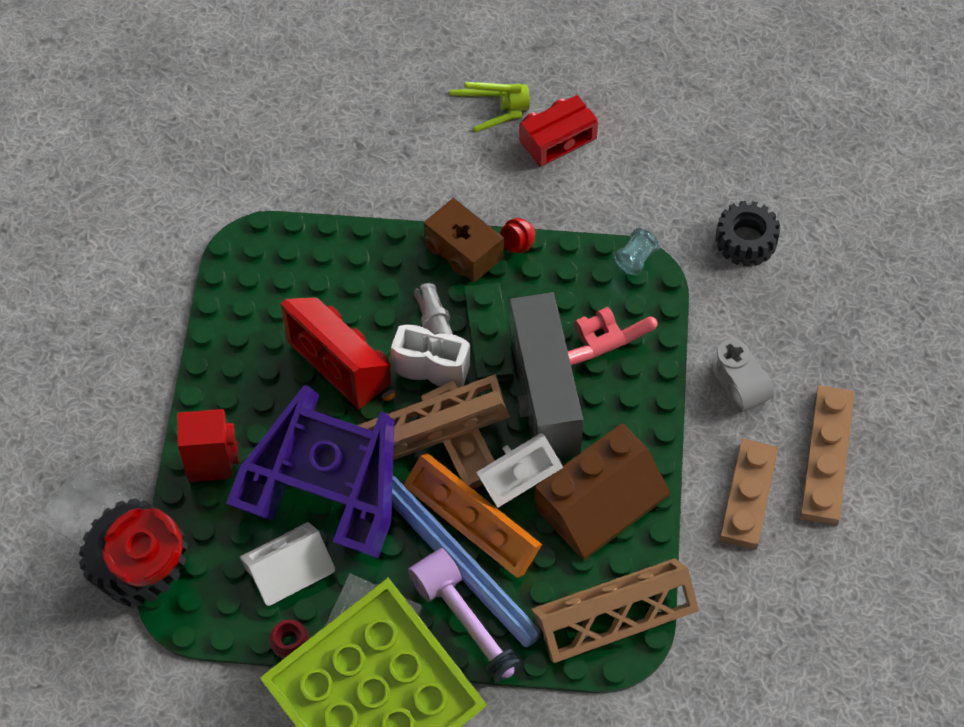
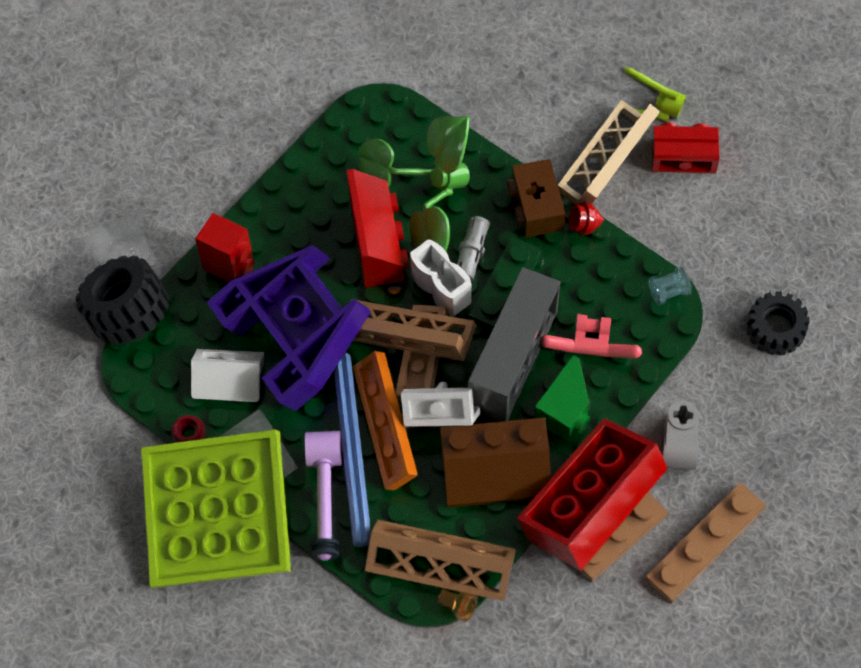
camera: 35 degrees right, 5 degrees up
red tile [103,508,183,587] -> none
none -> bright green plant [358,116,470,252]
none -> clear orange piece [438,590,477,622]
none -> red brick [517,418,668,571]
none -> green slope [534,355,590,442]
none -> tan fence [558,100,660,205]

